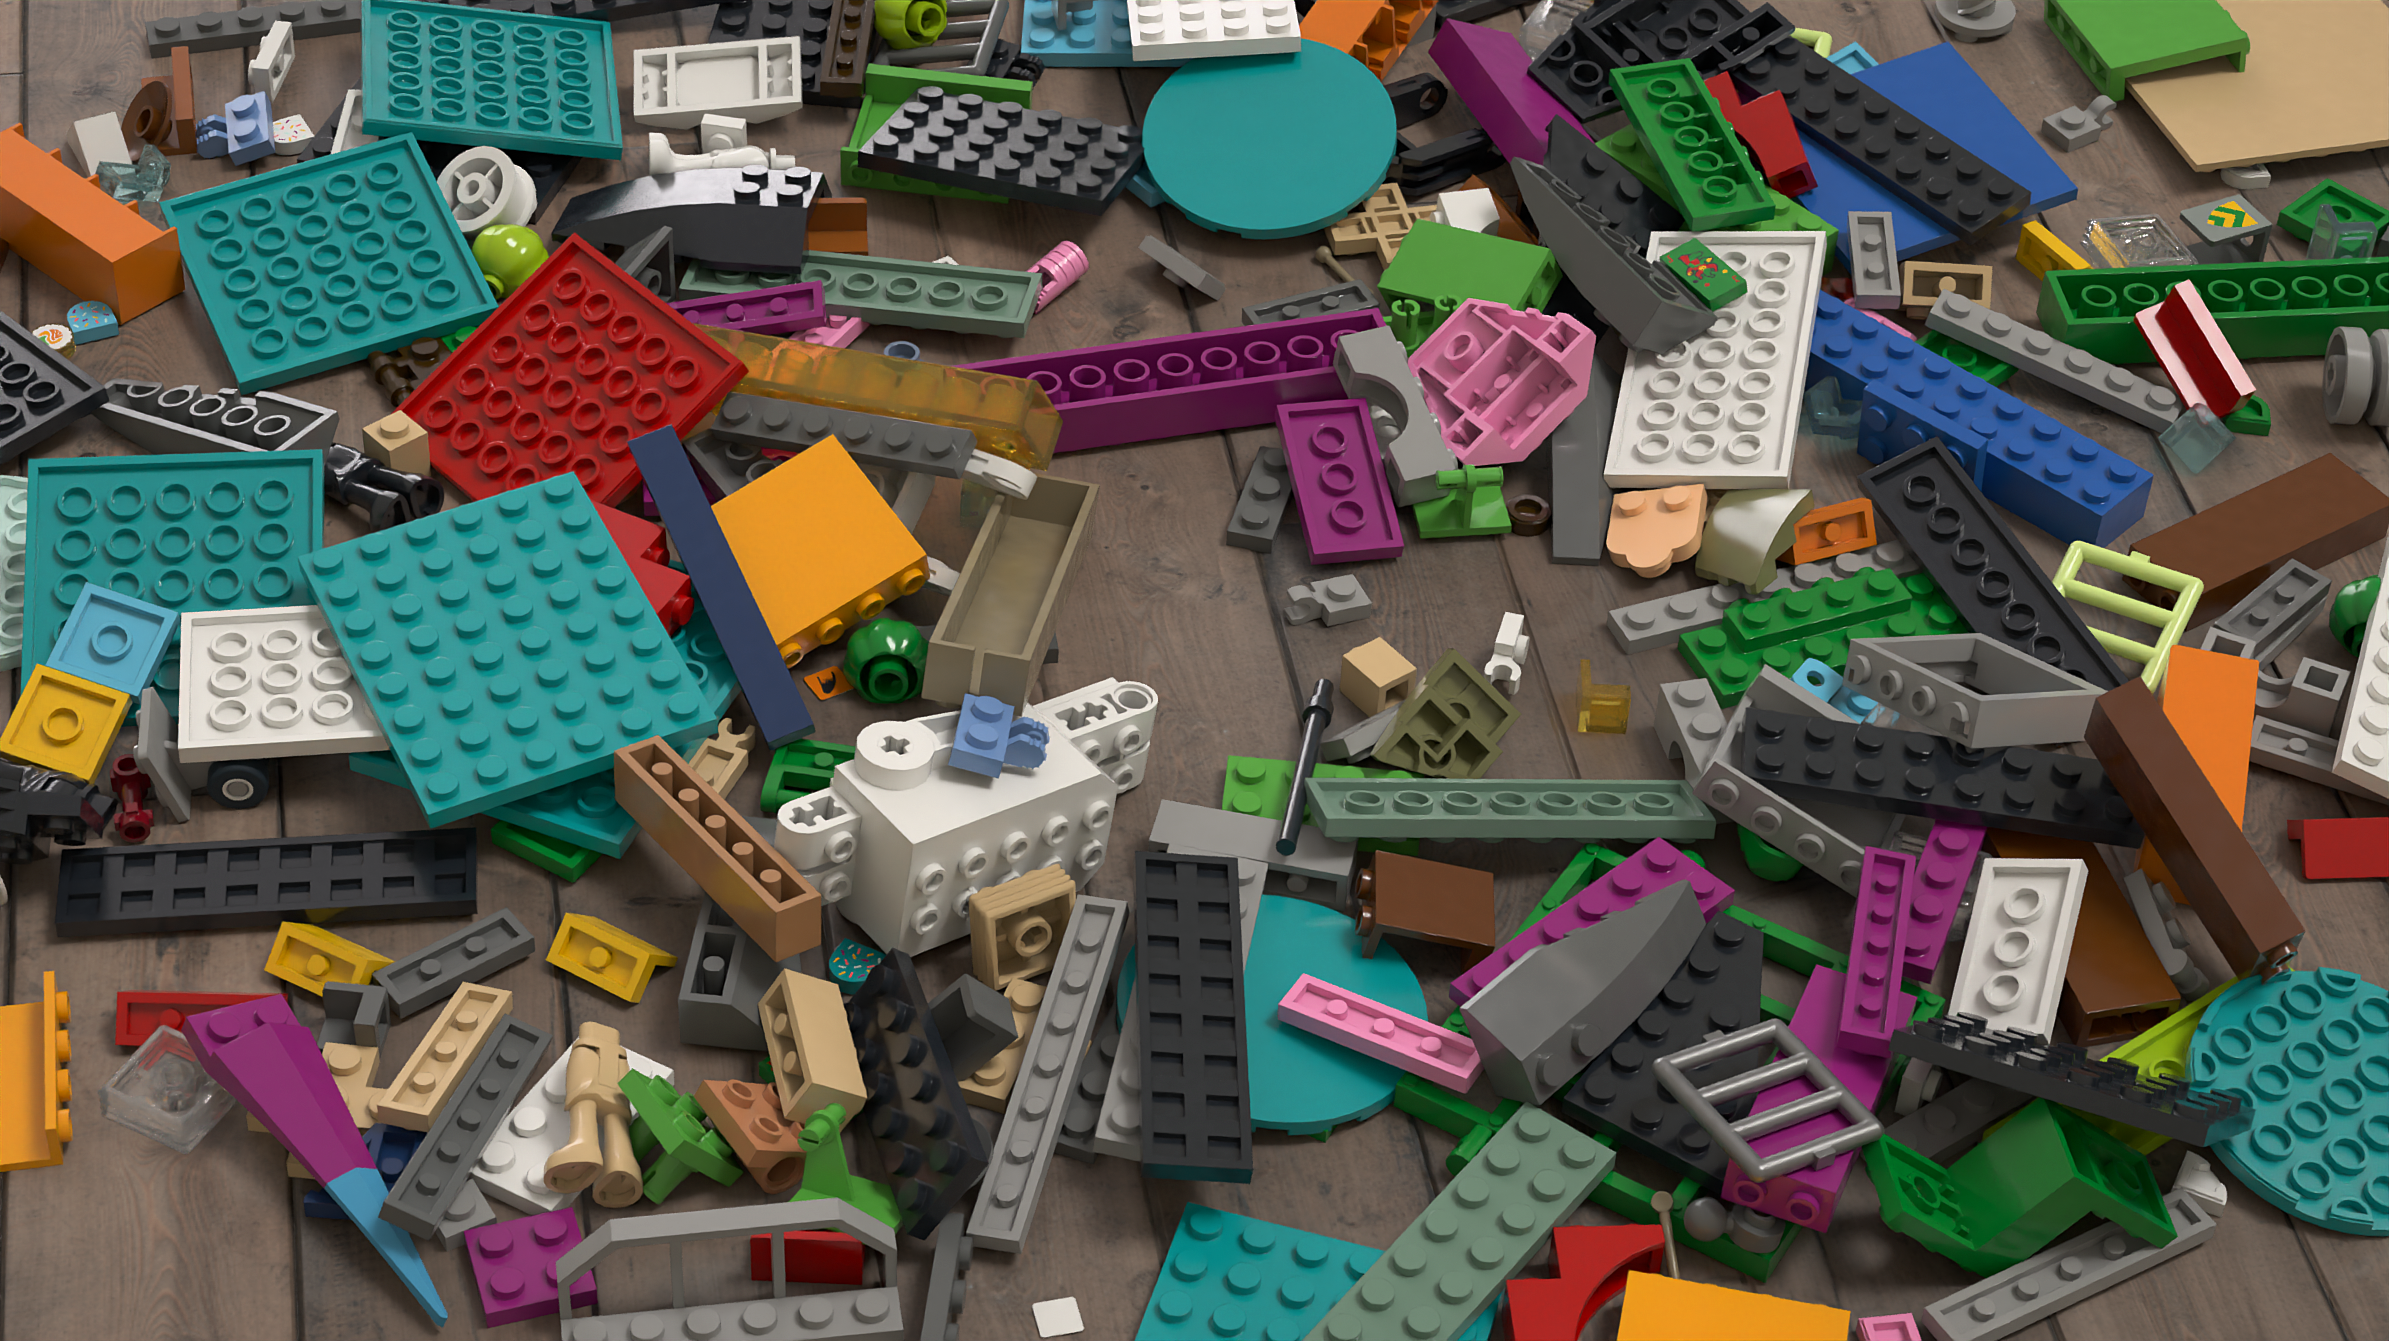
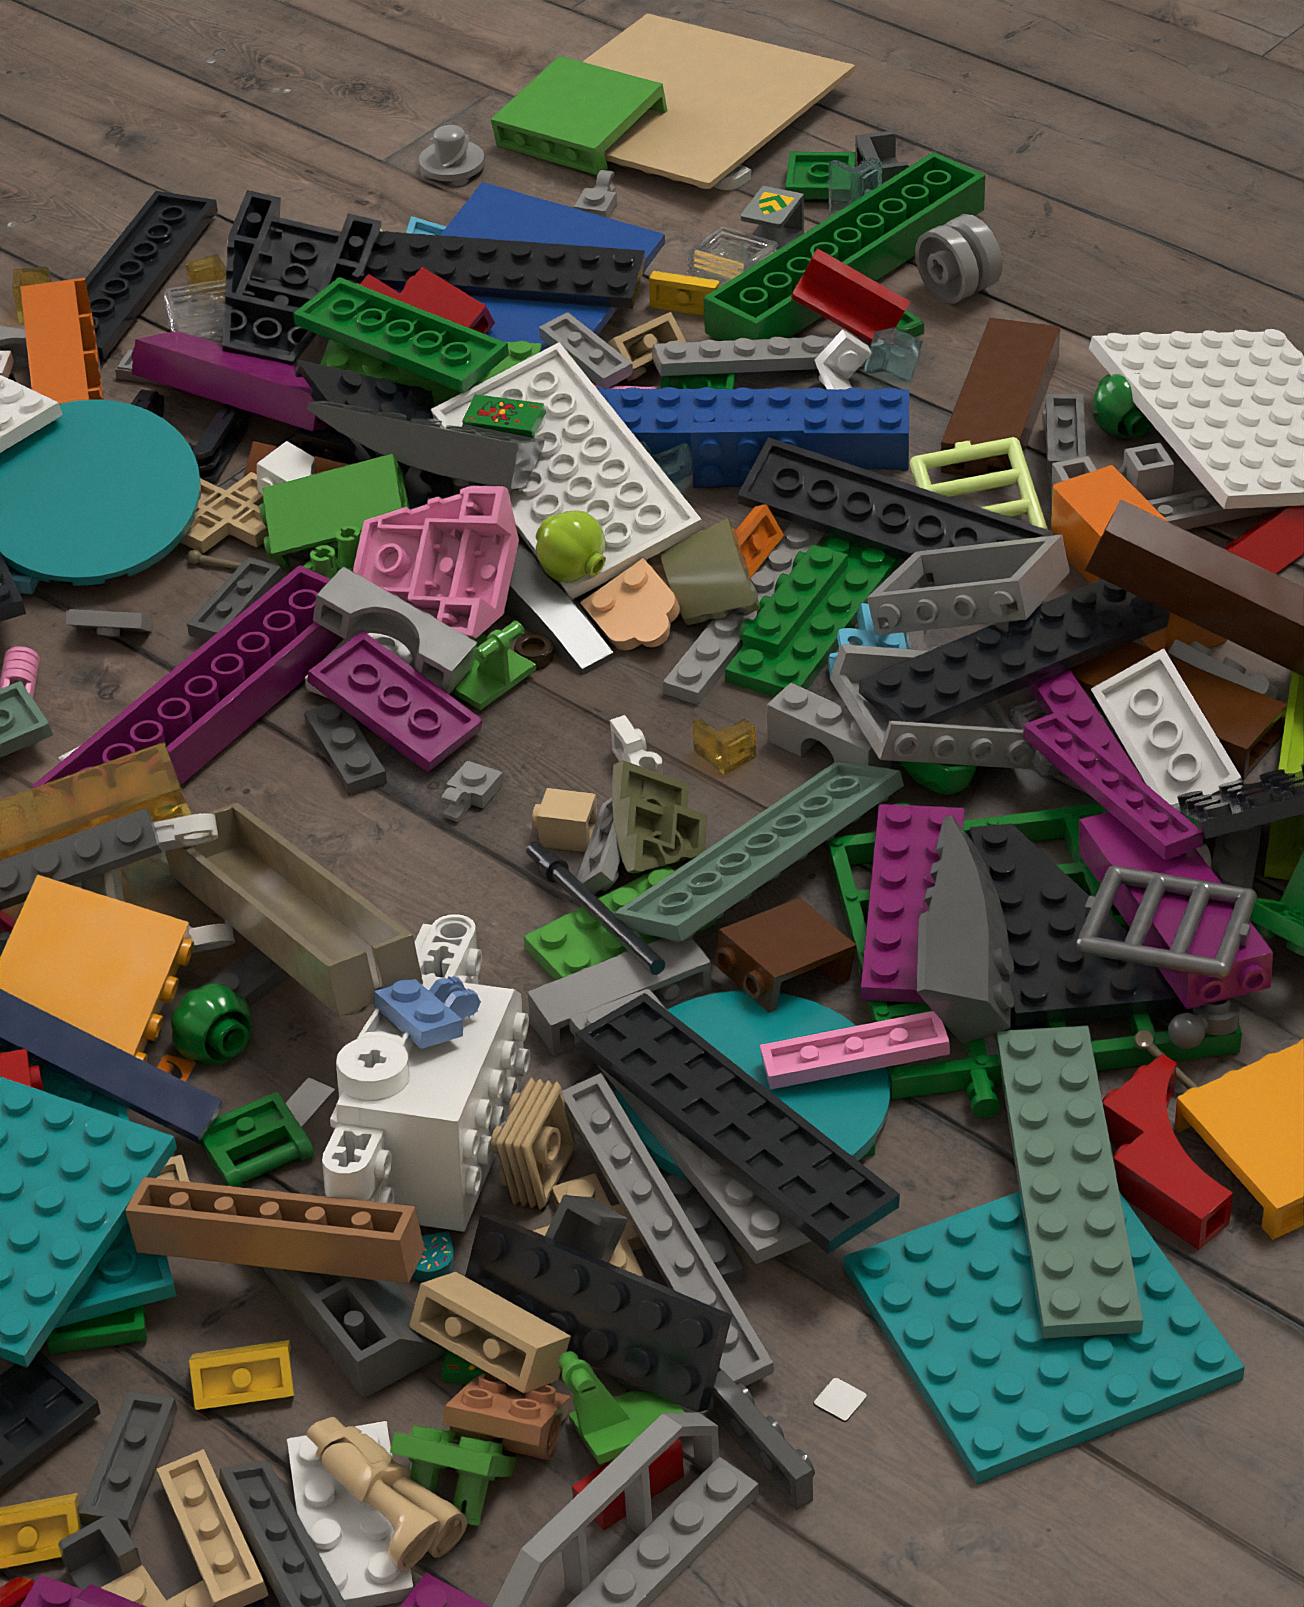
camera: 35 degrees left, 0 degrees up
none -> lime plant [536,510,606,583]
none -> white bracket [814,329,872,389]

